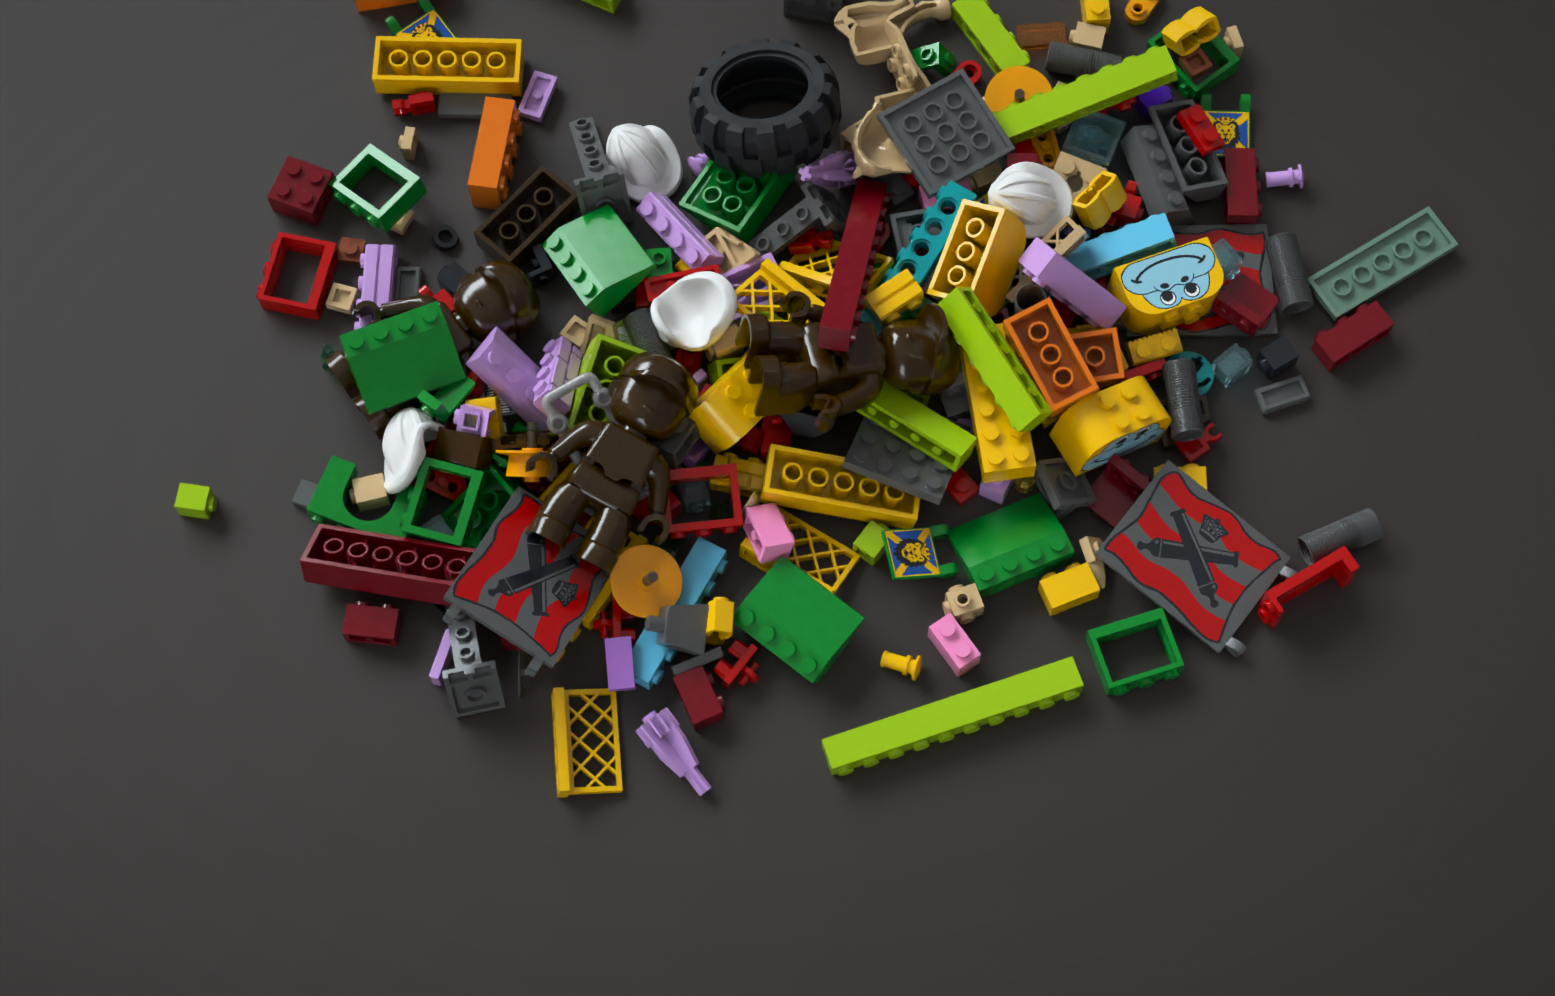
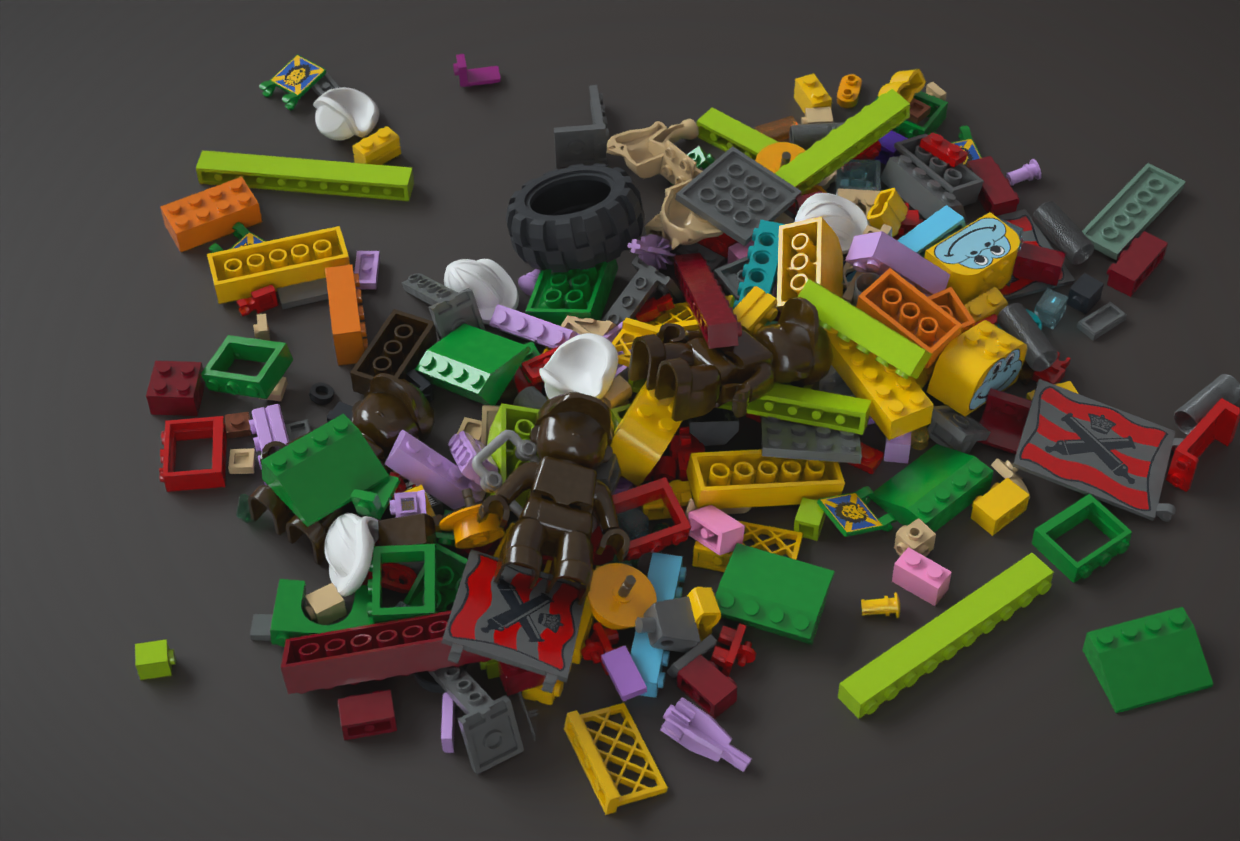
camera: 20 degrees left, 20 degrees down
none -> green slope [1082,607,1213,713]

